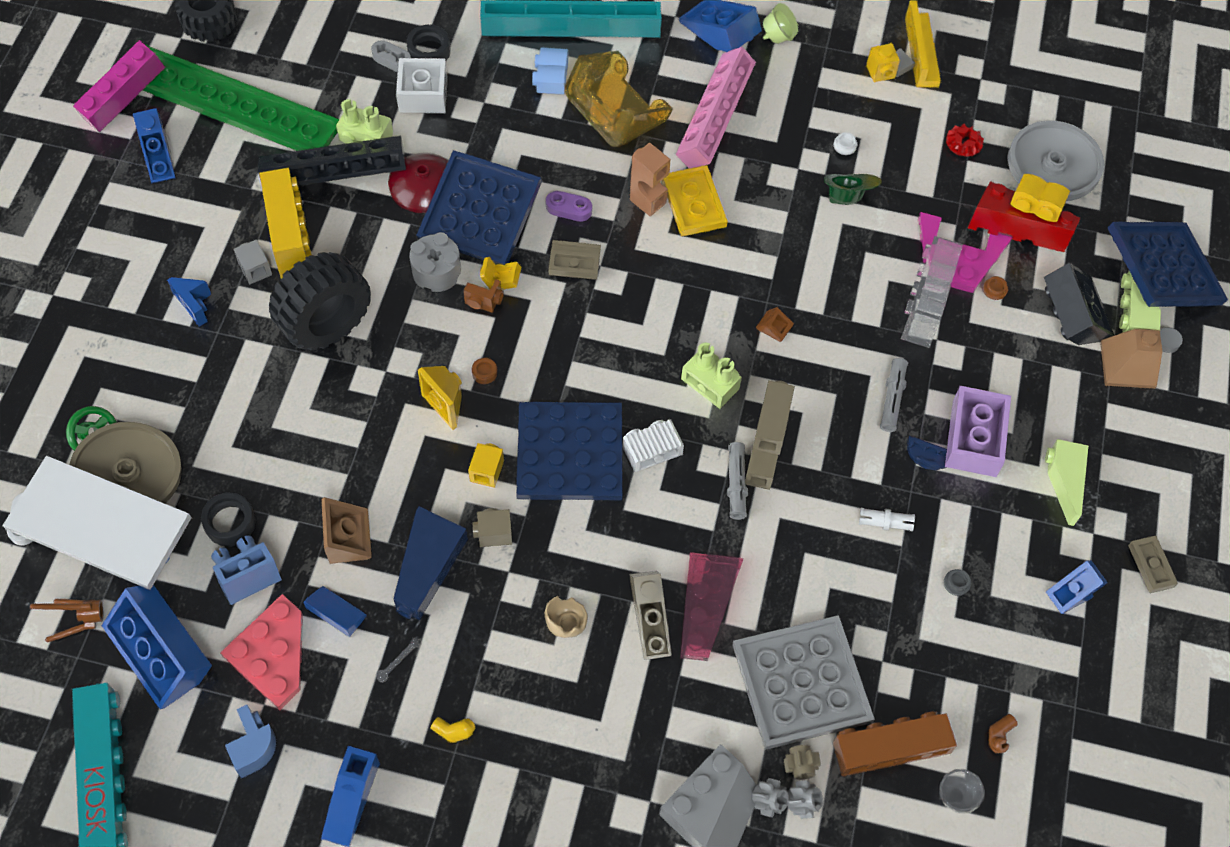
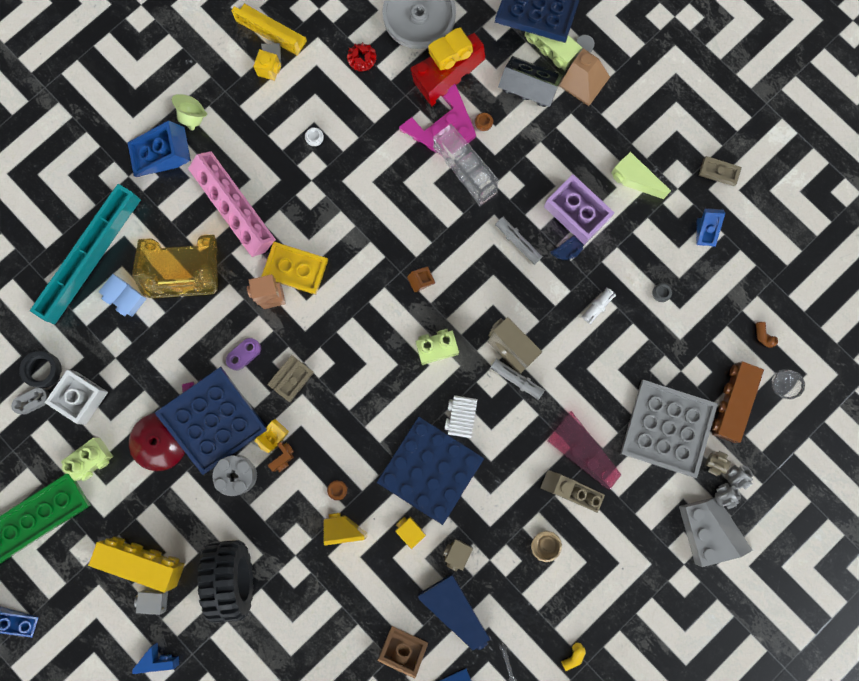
camera: 55 degrees left, 20 degrees up
black brick [258,135,406,186] -> none
dark green piece [824,174,881,205] -> none

